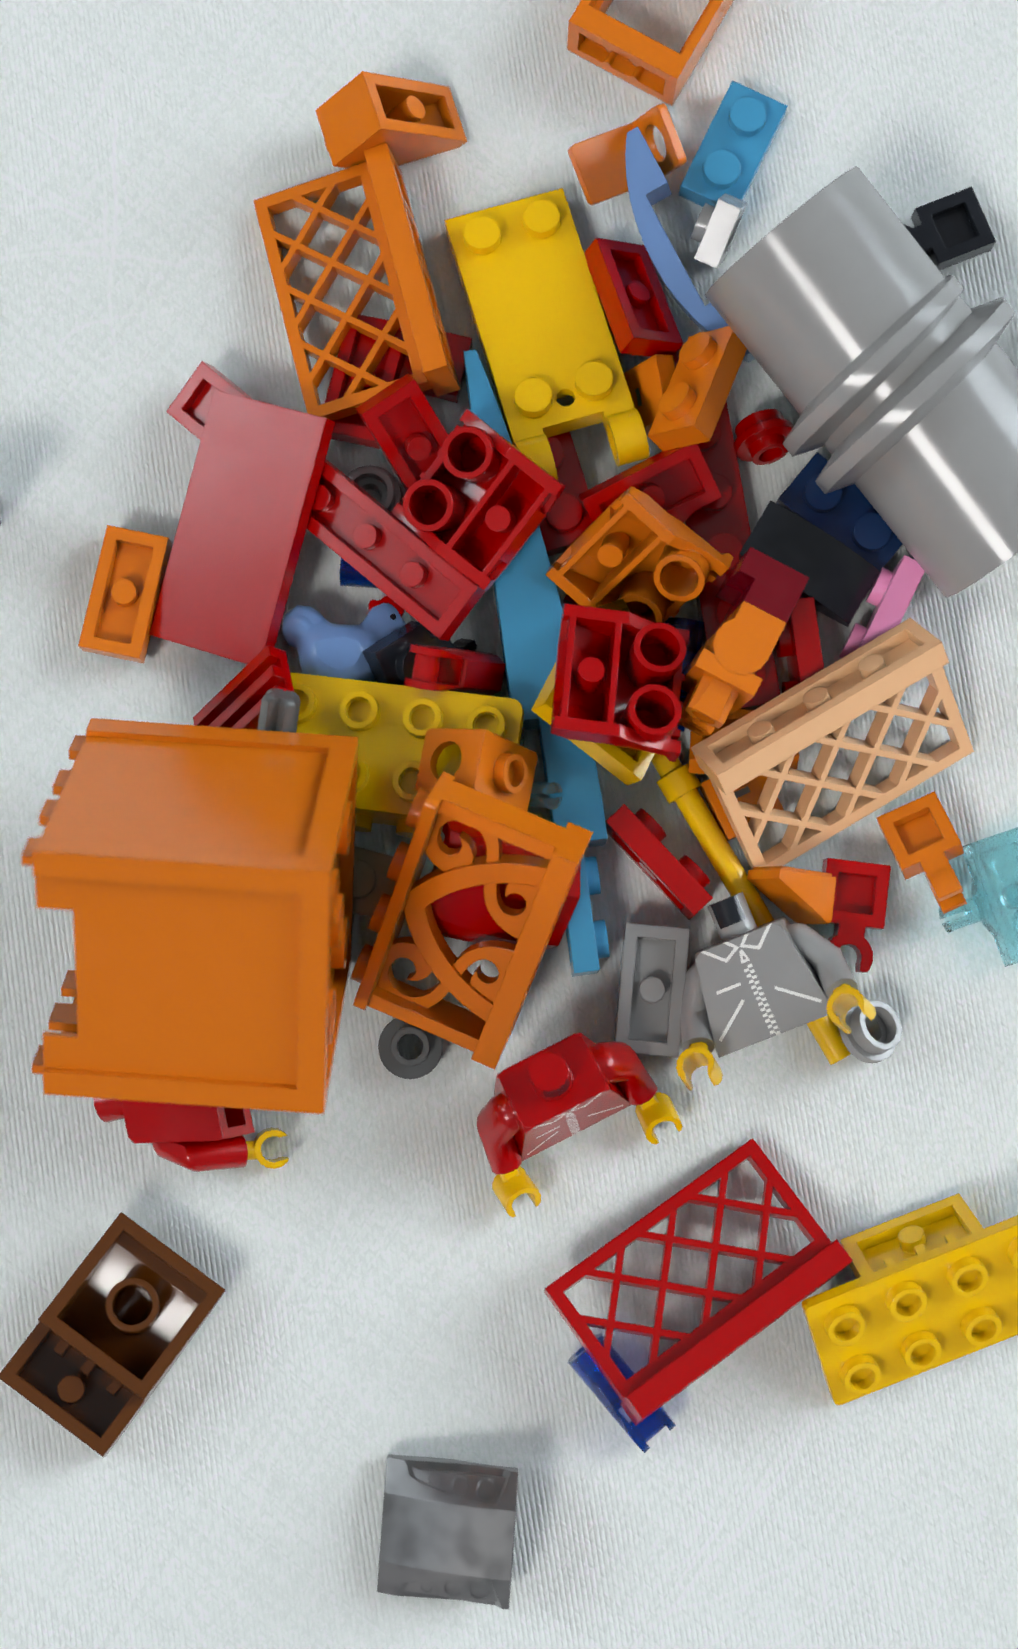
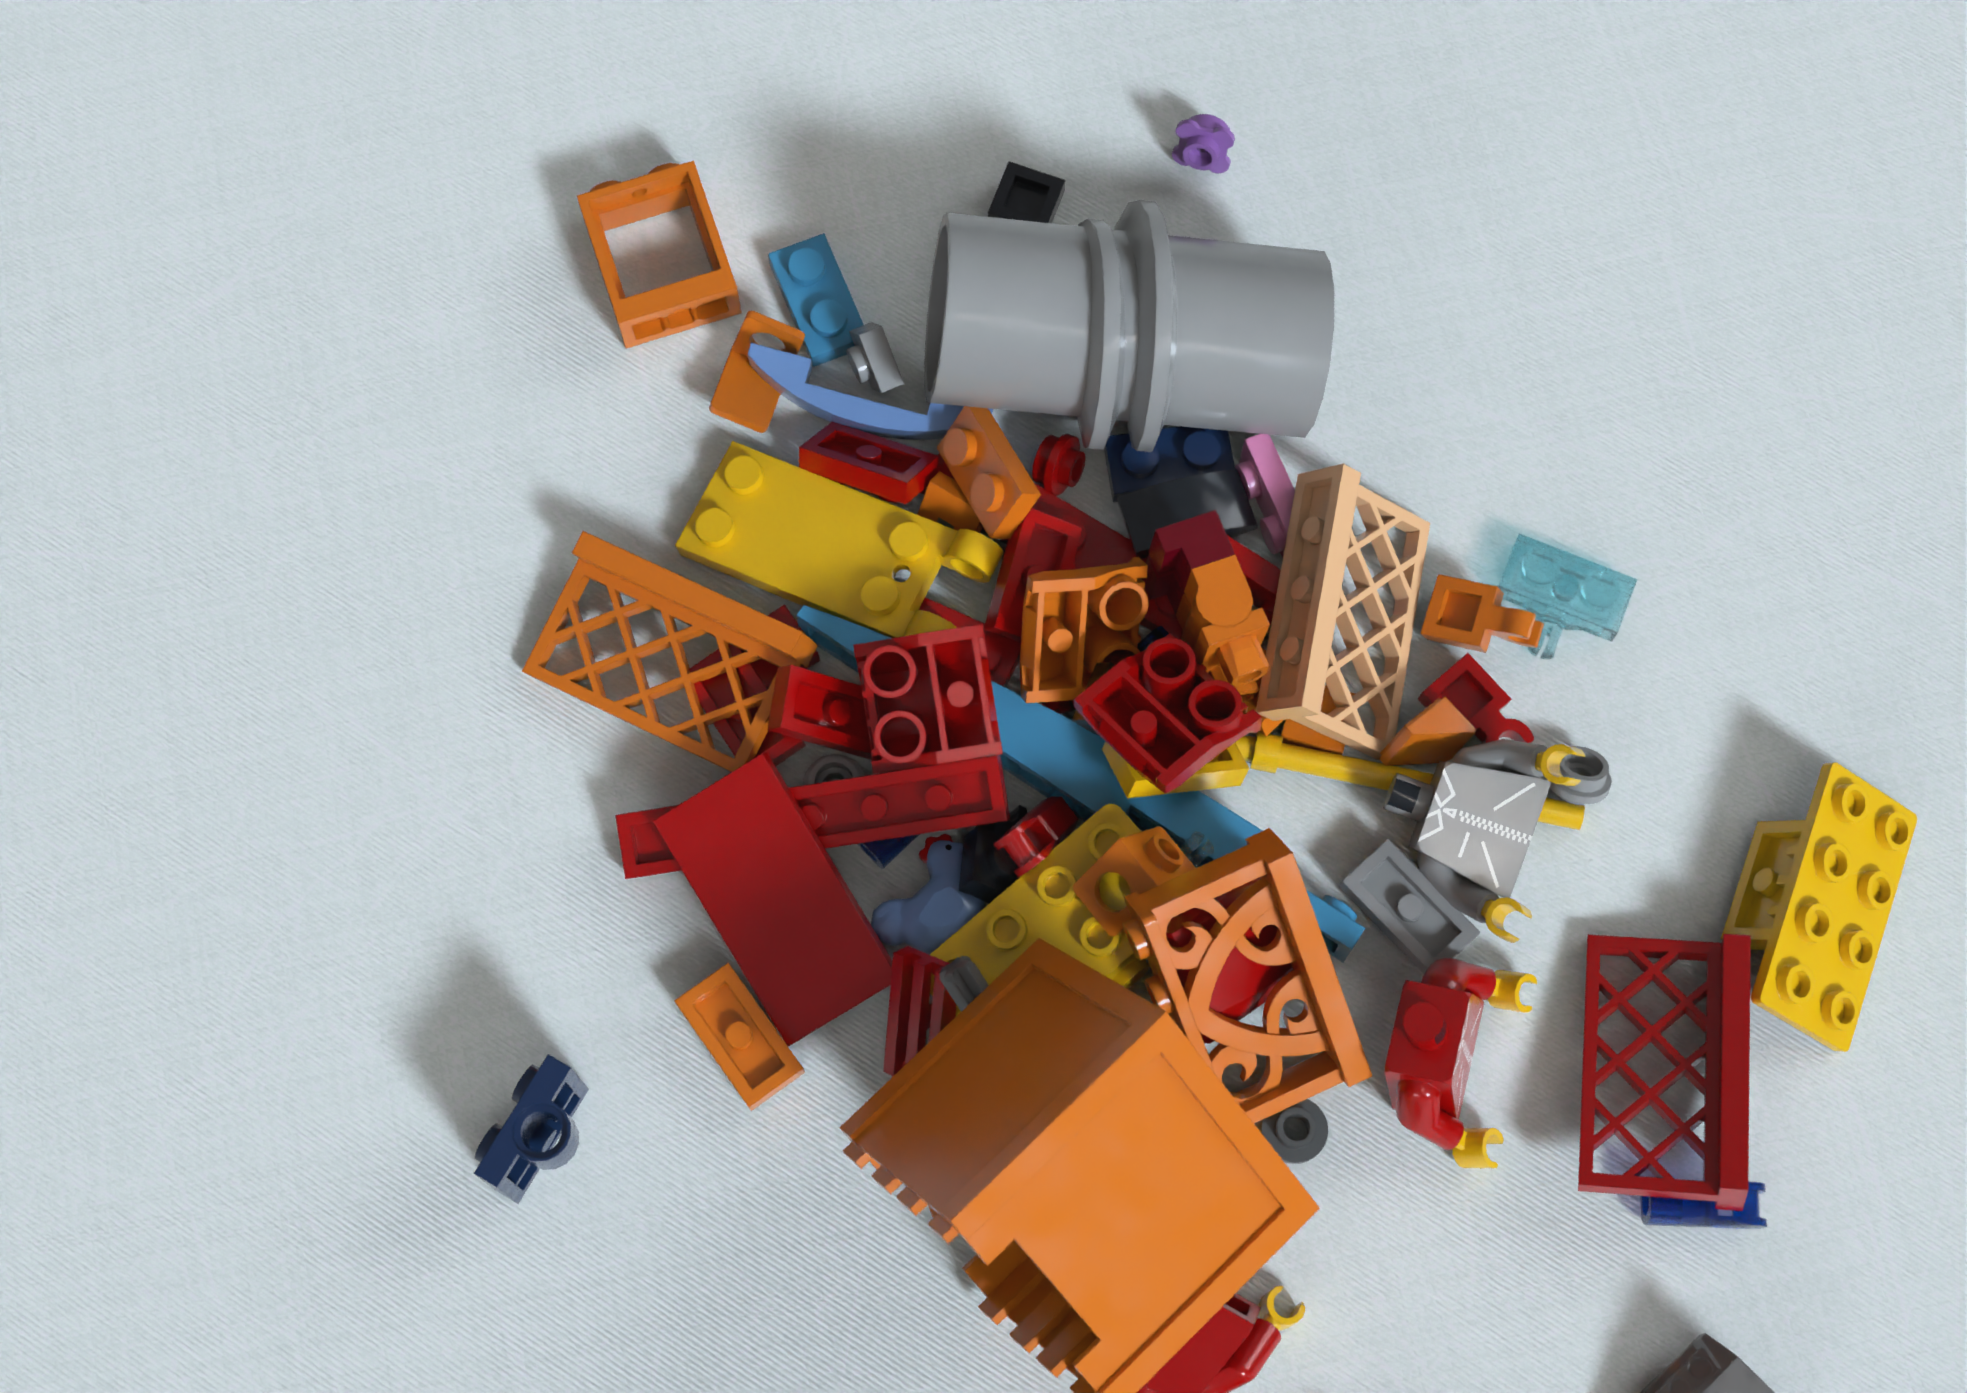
camera: 45 degrees left, 10 degrees down
orange slope [315,71,467,168] -> none
red plate [605,804,713,920] -> none

